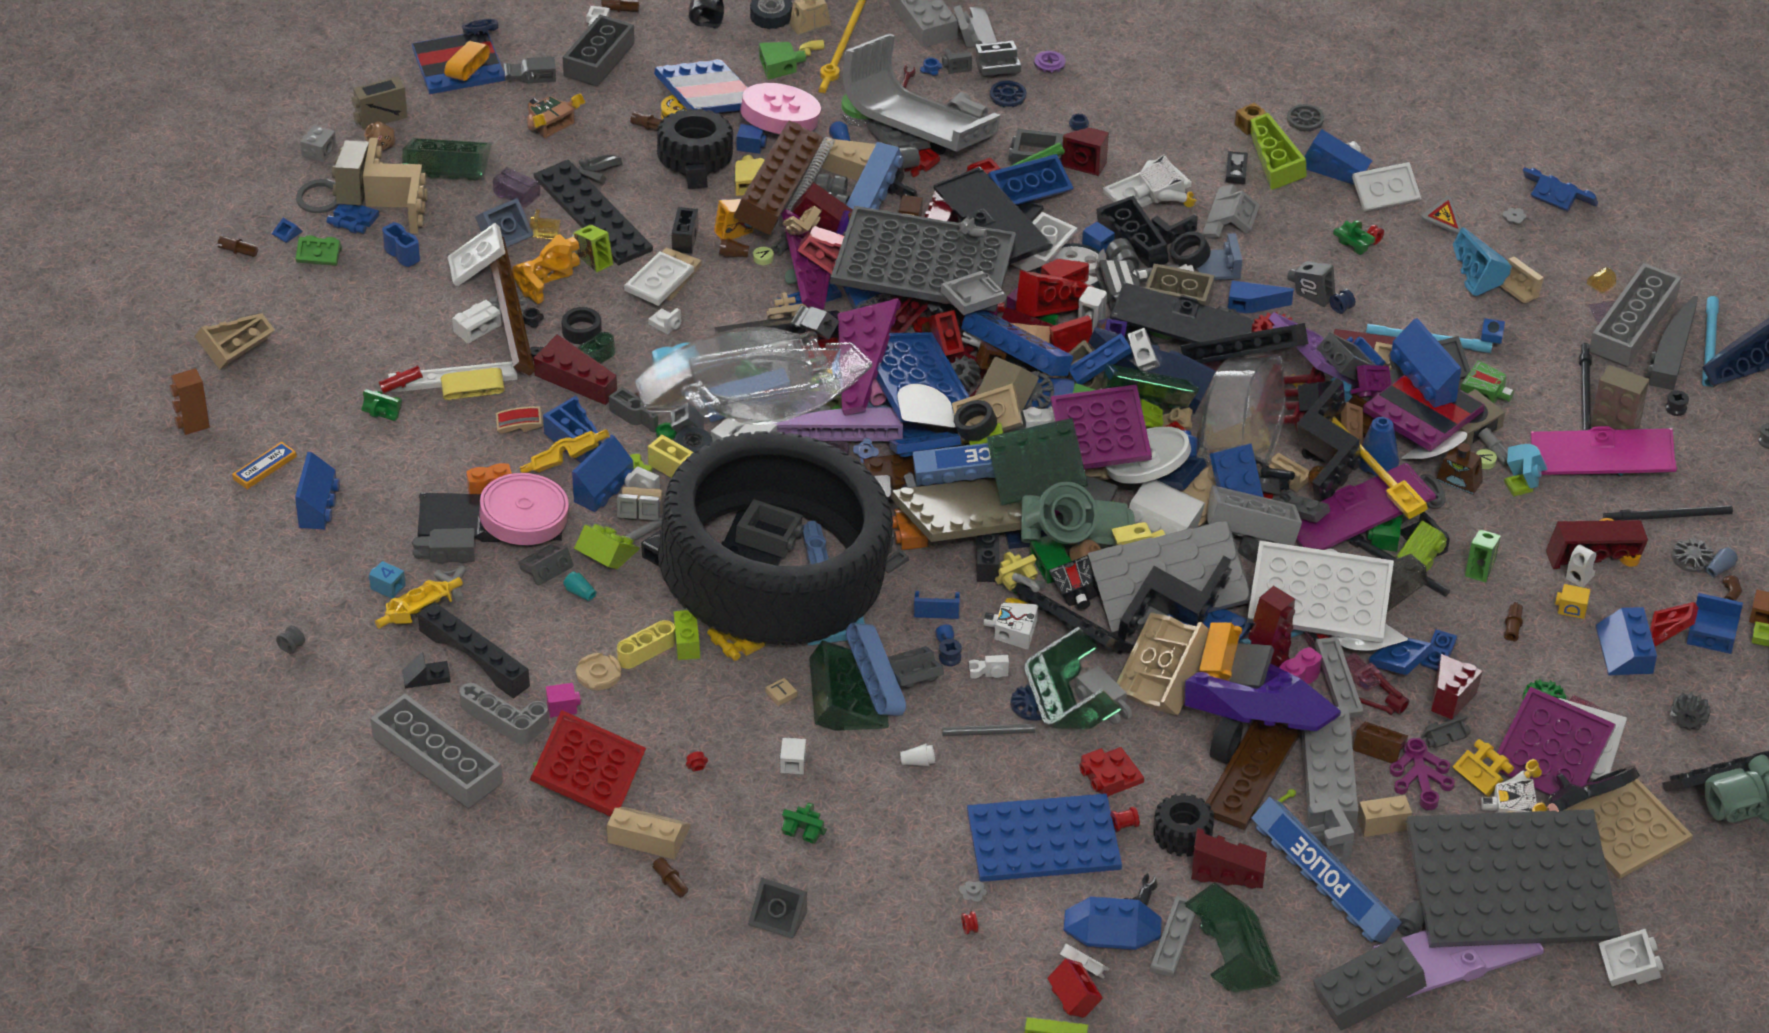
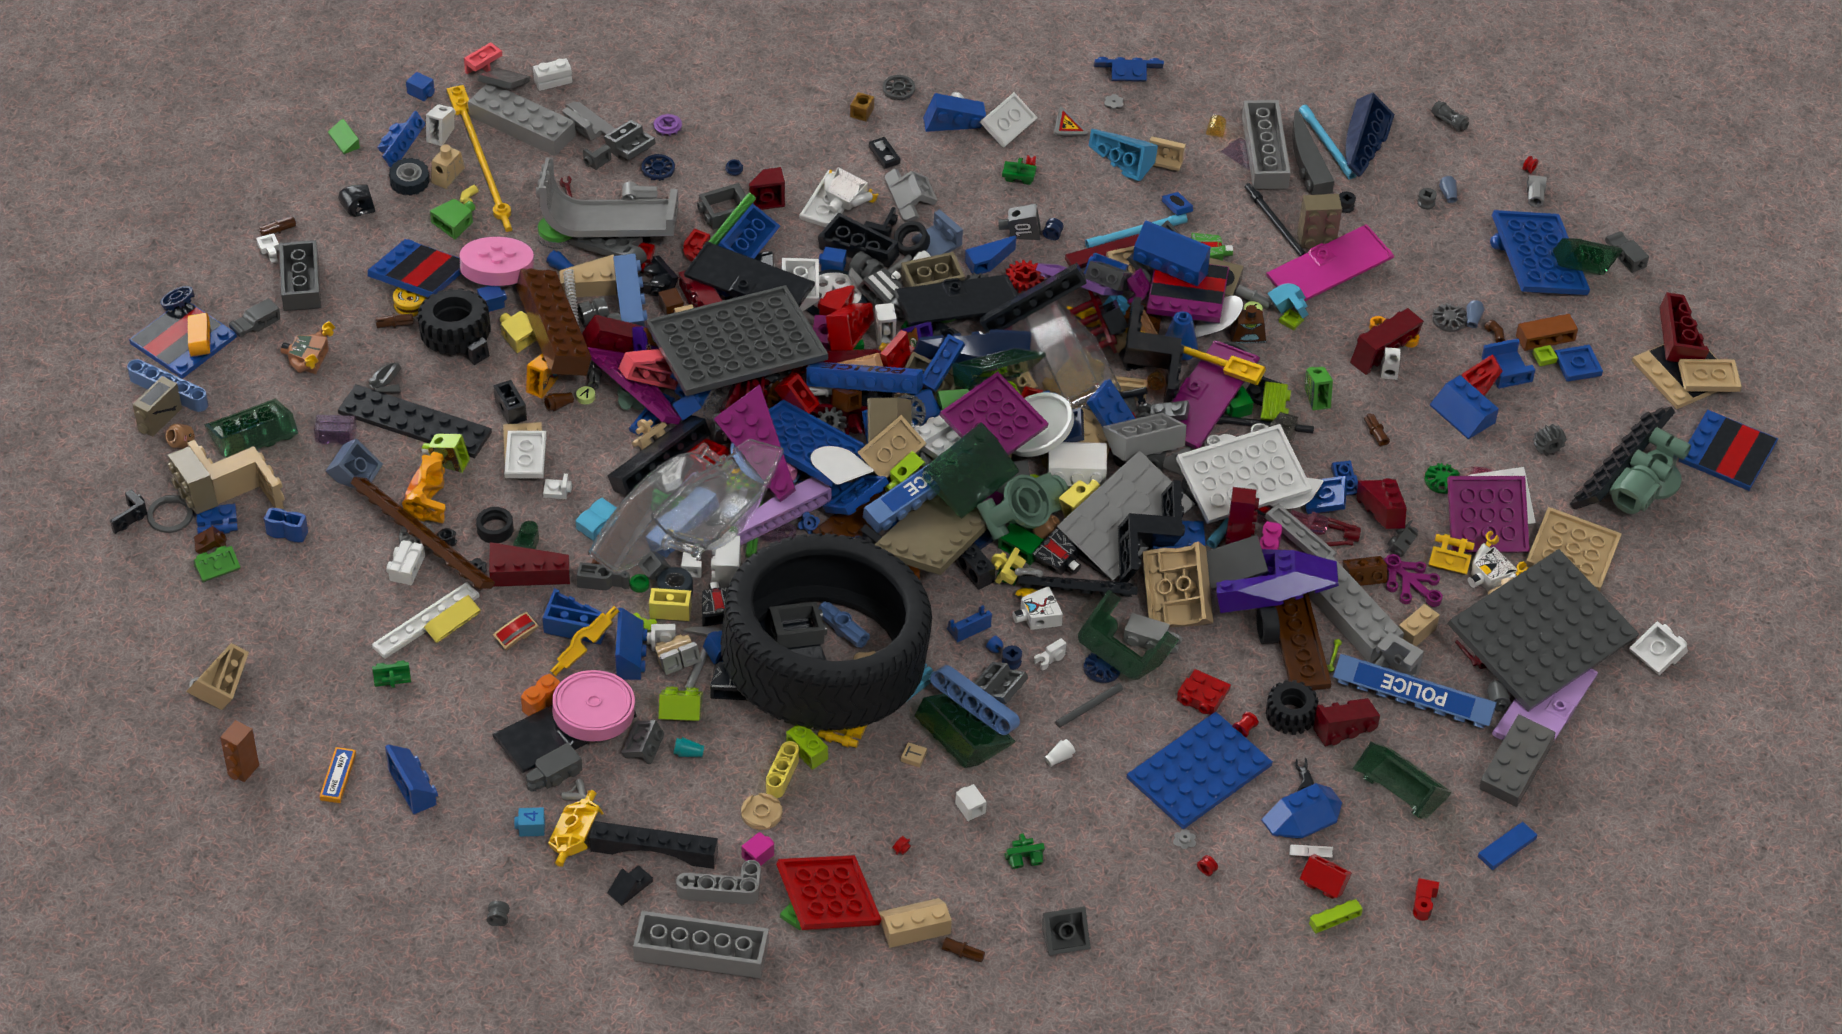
camera: 35 degrees left, 5 degrees up
reddish brown axle [217,235,258,257] -> none
blue slope [271,217,303,243] -> none
light grey head [300,125,336,162] -> none
red pin [379,365,423,394] -> none
white tile [448,223,505,286] -> none
clear yellow bracket [530,209,561,238] -> none
tan bracket [782,206,821,236] -> none
dark grey piece [791,305,840,339] -> none
blue plate [920,58,942,75] -> none
light grey container [941,271,1007,315] -> none
black tyre [953,400,997,441] -> none
light grey plate [958,218,987,238] -> none
white leg [1128,328,1160,373] -> none
light grey tile [1150,896,1199,978] -> none
light orange brick [1199,623,1242,681] -> none
lime wedge [1251,113,1307,190] -> none
black animal [1547,766,1640,812] -> none
yellow brick [1555,584,1591,619] -> none
black bar [1603,505,1733,520] -> none
none -> black bracket [110,489,147,534]
none -> medium blue beam [127,359,208,412]
none -> reddish brown bracket [194,526,227,554]
none -> black tile [643,255,679,290]
none -> blue brick [672,393,703,420]

